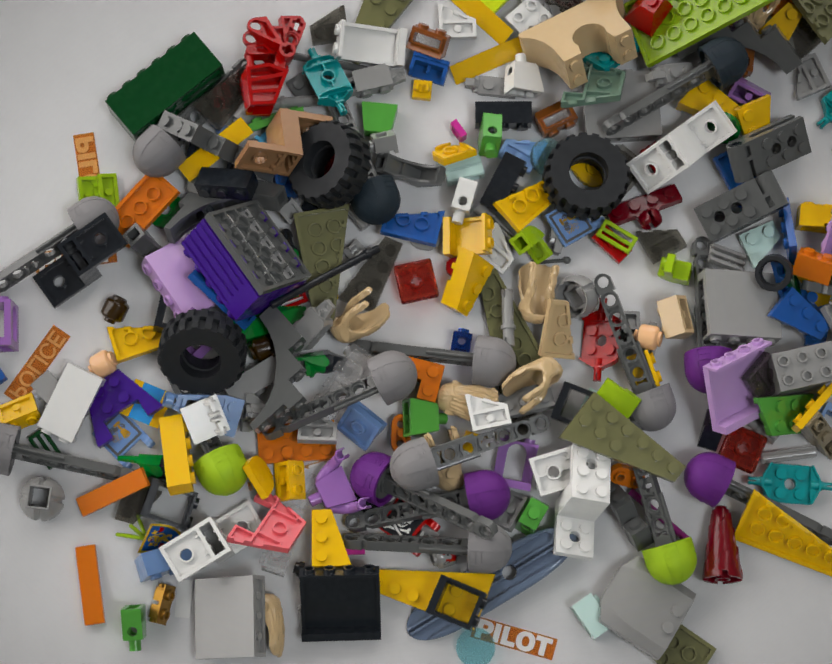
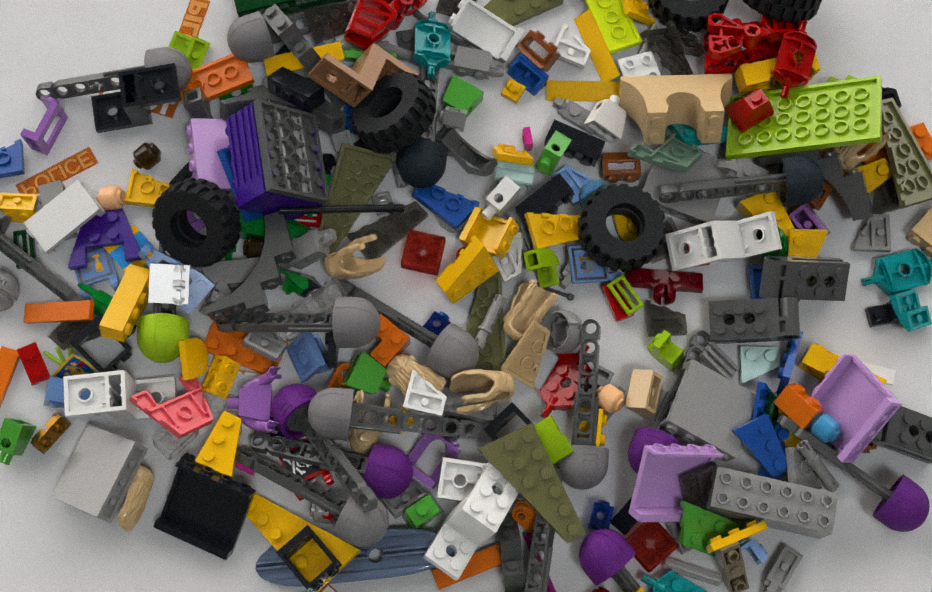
camera: 25 degrees right, 5 degrees down
black tyre [755,254,793,292] -> none
none -> red plate [17,342,50,386]
none -> black wing [324,332,339,369]
none -> orange tile [432,543,502,590]
none -> clear blue brick [587,500,614,530]

